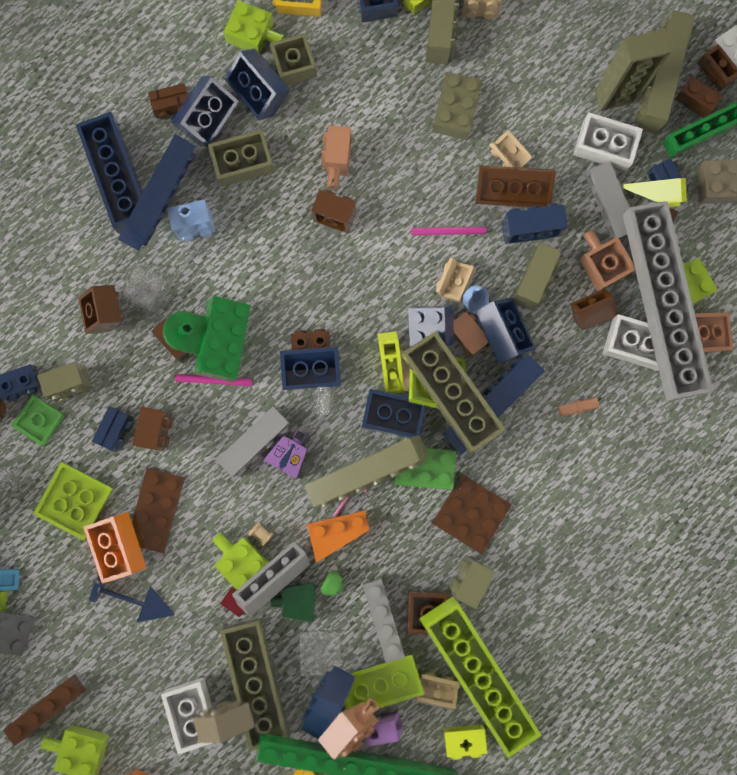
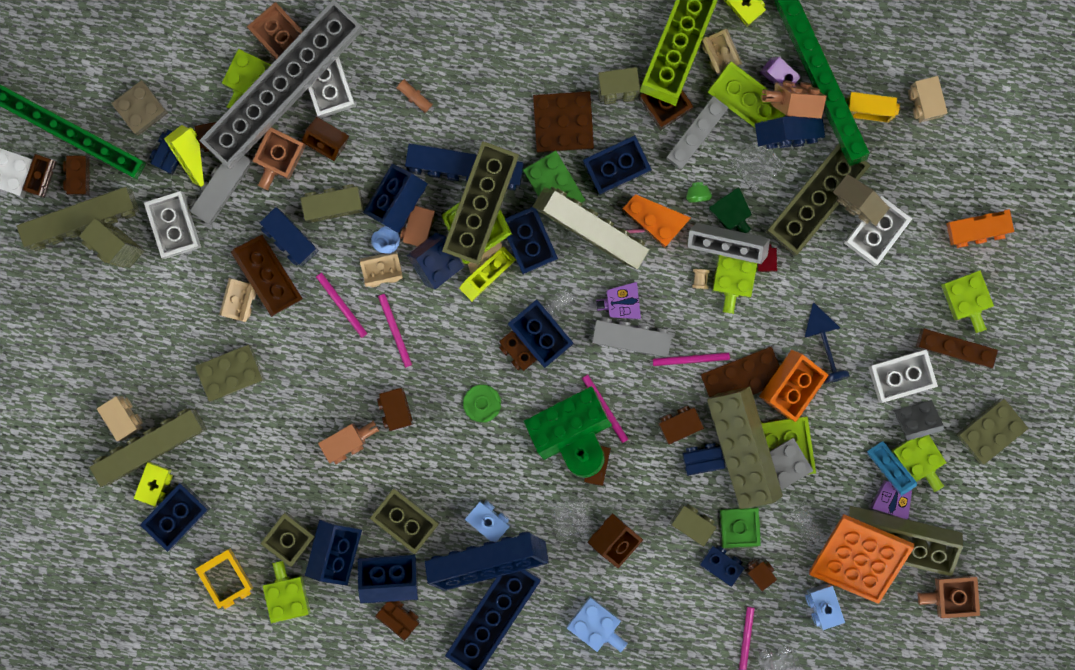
camera: 125 degrees left, 5 degrees up
none -> dark pink bar [378,294,412,368]
none -> bright green tile [463,385,501,422]
none -> light blue brick [566,596,628,653]
none -> dark blue brick [583,135,652,196]
none -> dark pink bar [653,353,730,366]
none -> olive brick [707,387,783,509]
none -> light grey plate [770,438,813,490]
none -> white brick [868,349,938,403]

